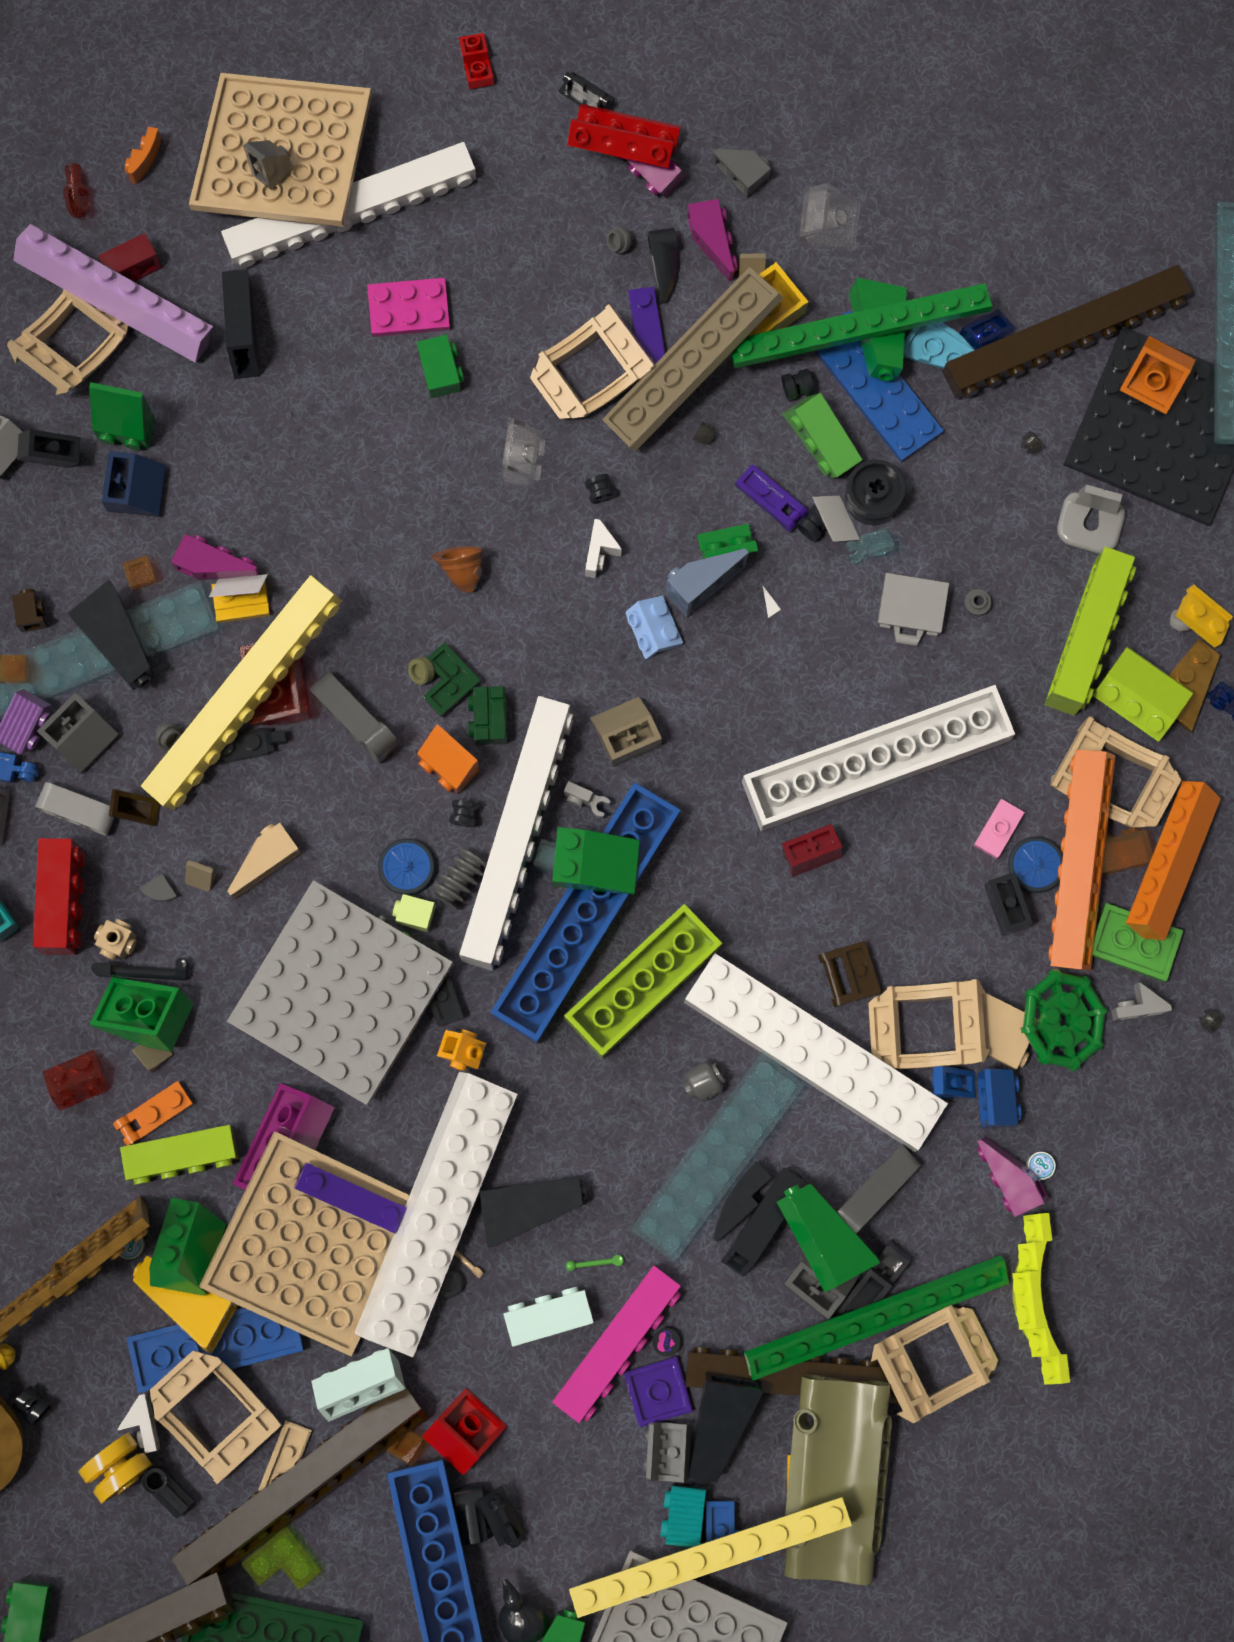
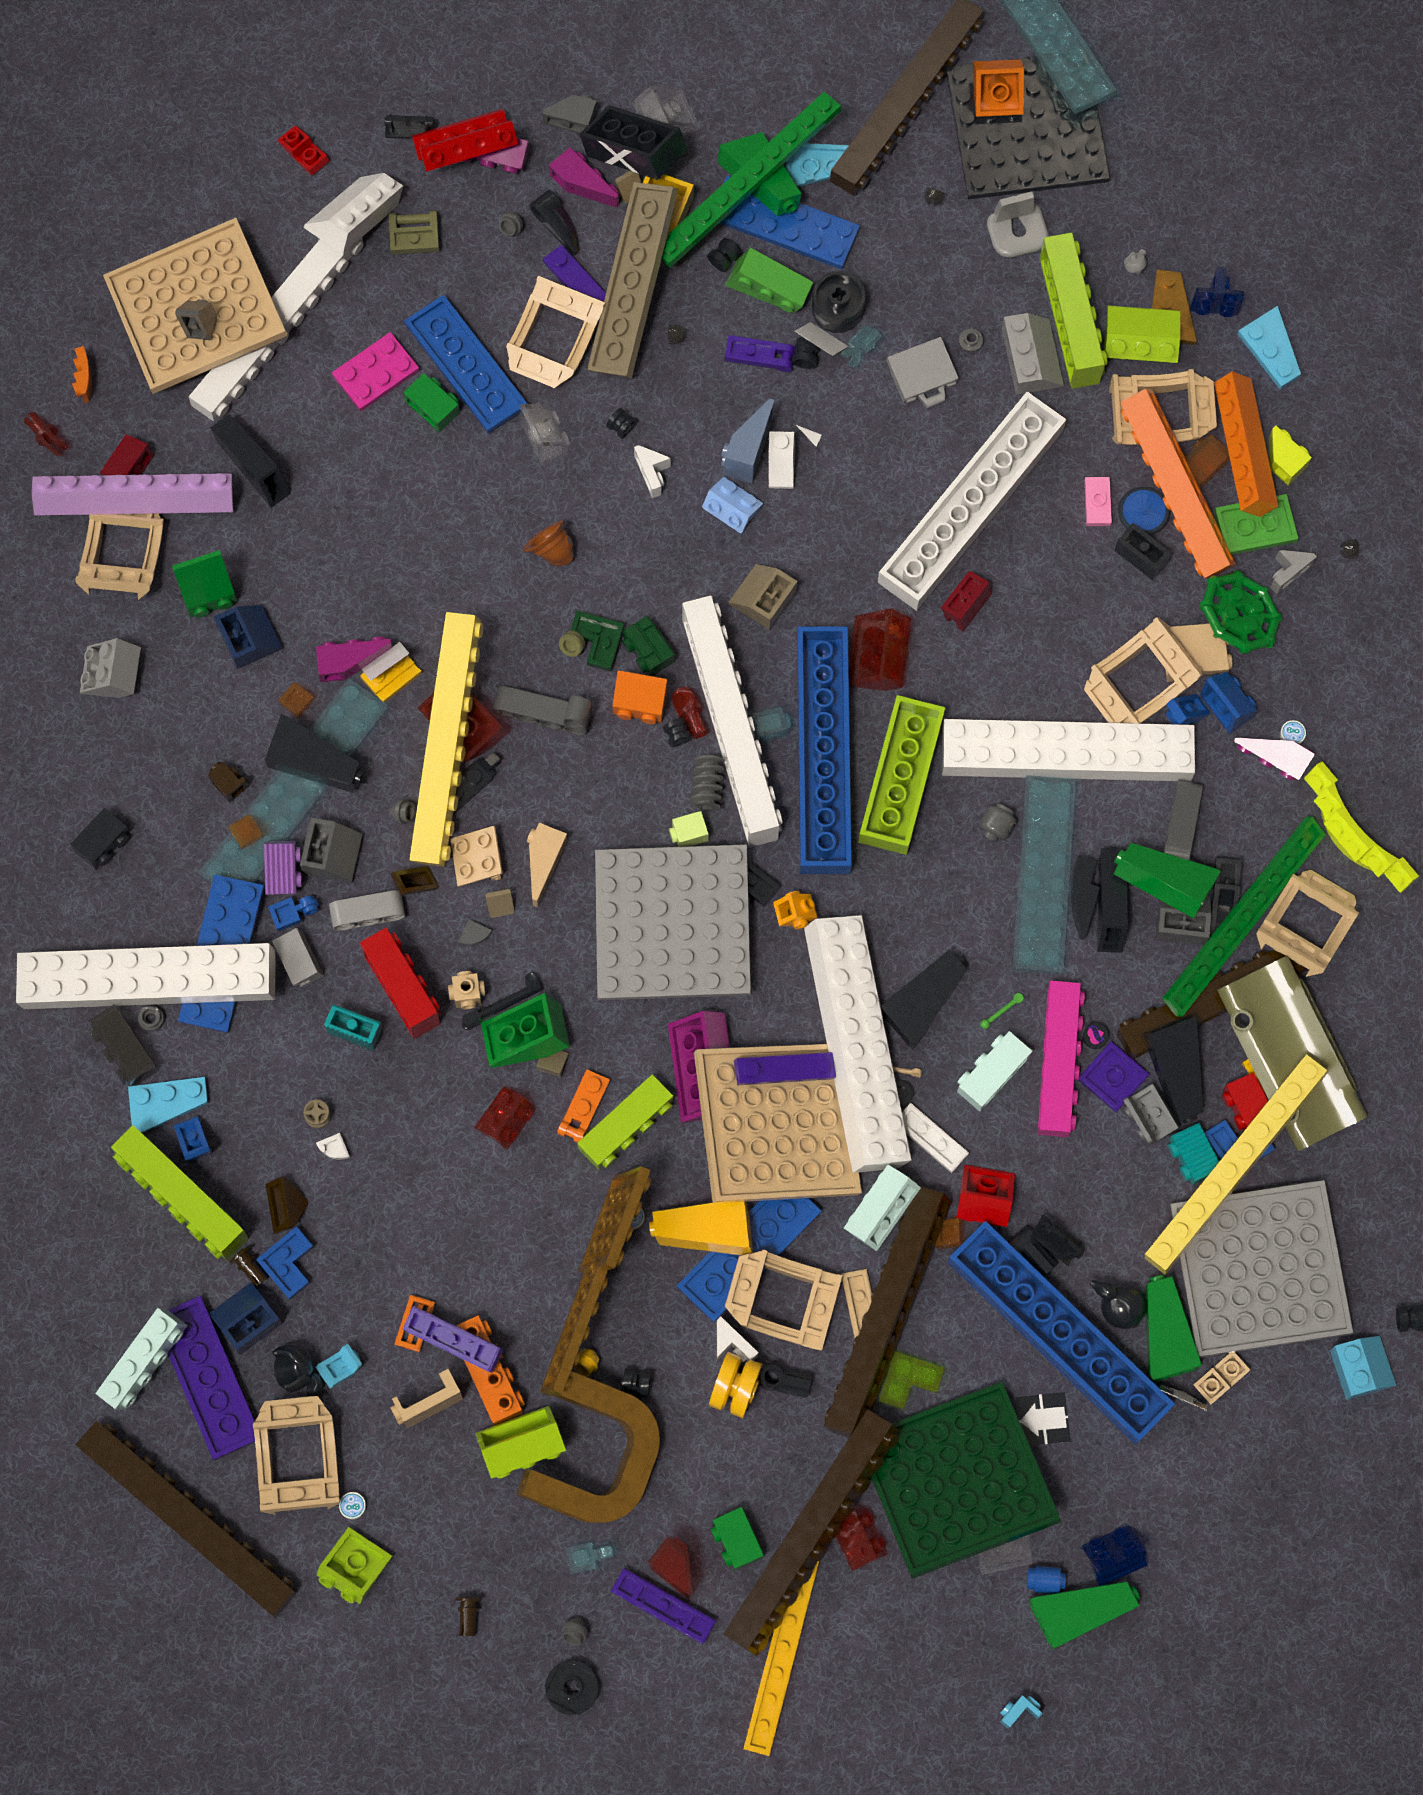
camera: 30 degrees left, 5 degrees down
black brick [17,429,81,468] -> none
green slope [149,1198,226,1296] -> none
blue wheel [378,838,435,895] -> none
green slope [552,827,640,895] -> none
light grey plate [564,781,610,818] -> none
green bracket [697,524,758,559] -> none
dark brown plate [818,941,881,1008] -> none
clear blue plate [959,309,1015,350] -> none
yellow plate [1175,585,1233,648] -> none
none -> white slope [304,173,403,254]
none -> olive plate [389,210,439,254]
none -> blue plate [404,295,528,434]
none -> tan hinge [451,826,503,887]
none -> black brick [579,105,687,180]
none -> clear red arm [672,687,708,739]
none -> white slope [769,432,795,489]
none -> clear red slope [848,608,911,691]
none -> white tile [902,1103,969,1173]
none -> light grey slope [1002,313,1064,394]
none -> red brick [1222,1072,1268,1132]
none -> neon yellow slope [1269,426,1312,486]

